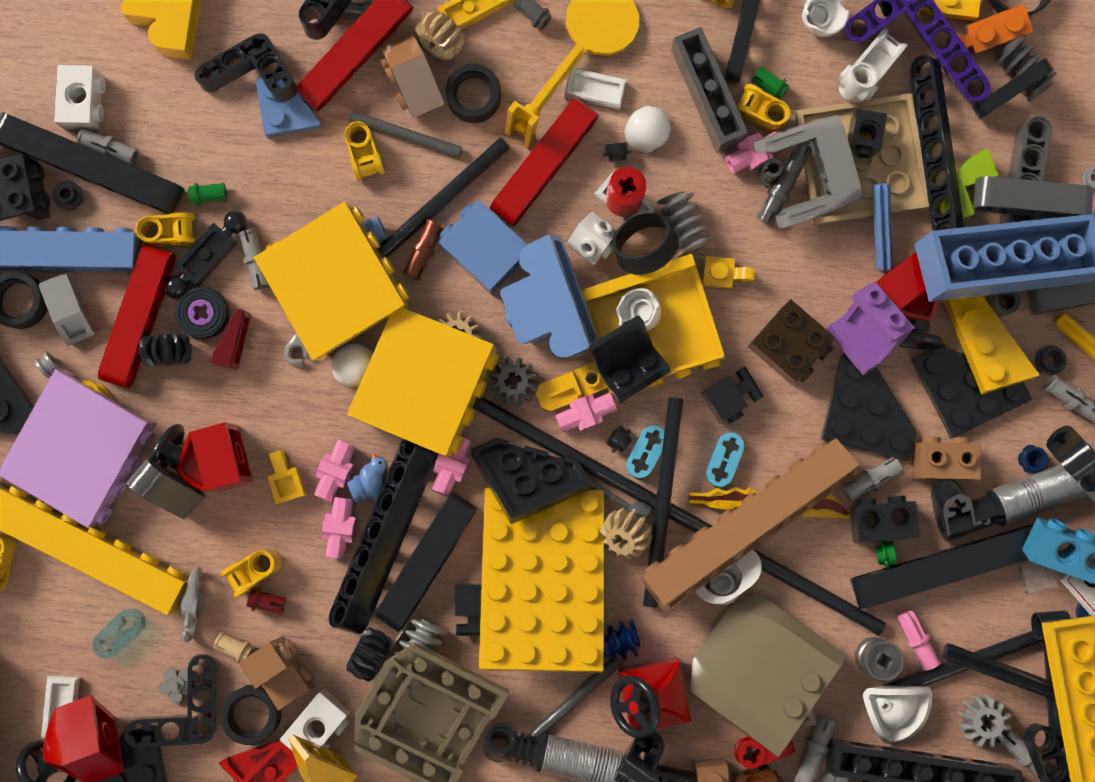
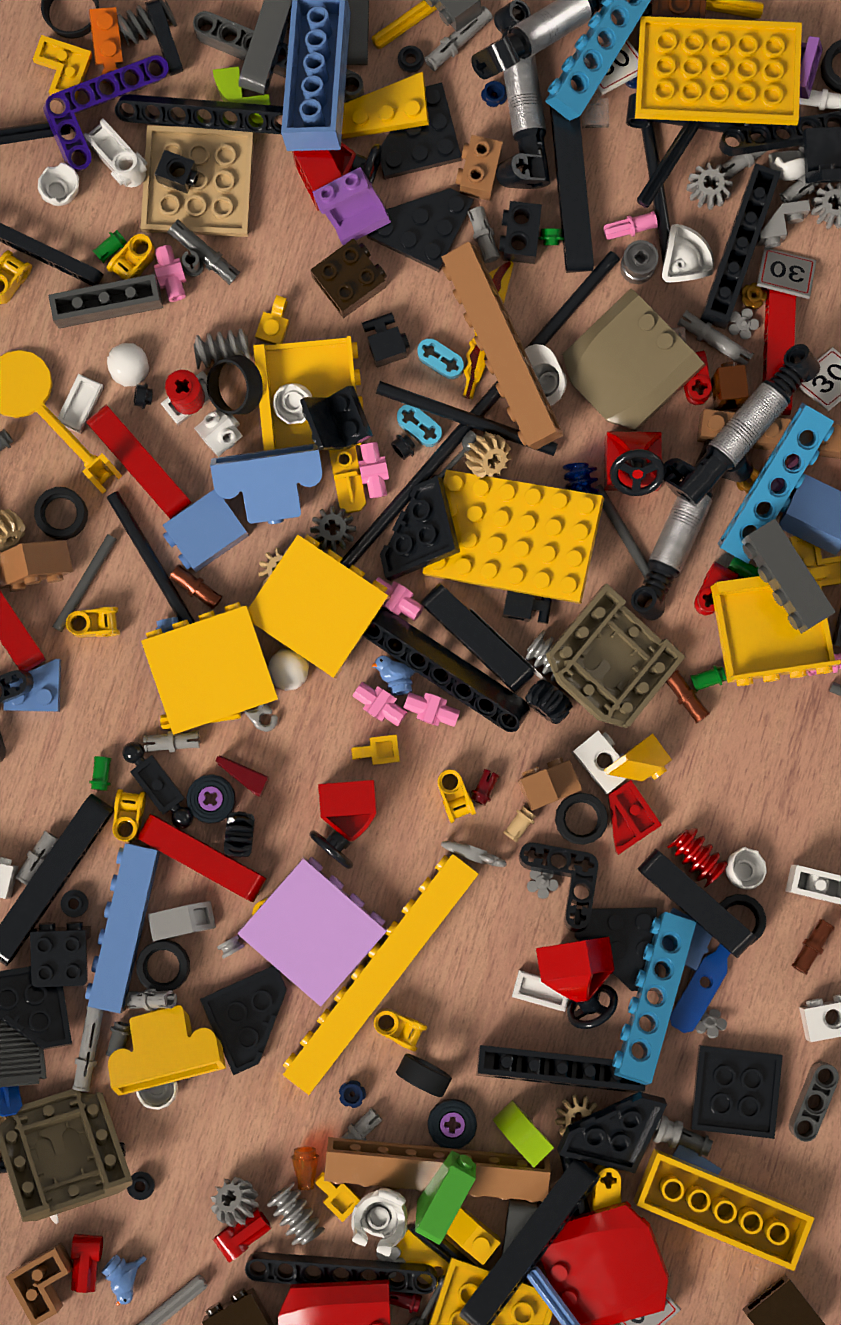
camera: 80 degrees left, 0 degrees up
clear light blue beam [92,609,146,658] -> none
dark grey beam [126,459,205,519] -> none
light grey connector [753,115,862,228] -> none
medium blue axle [872,183,894,271] -> none

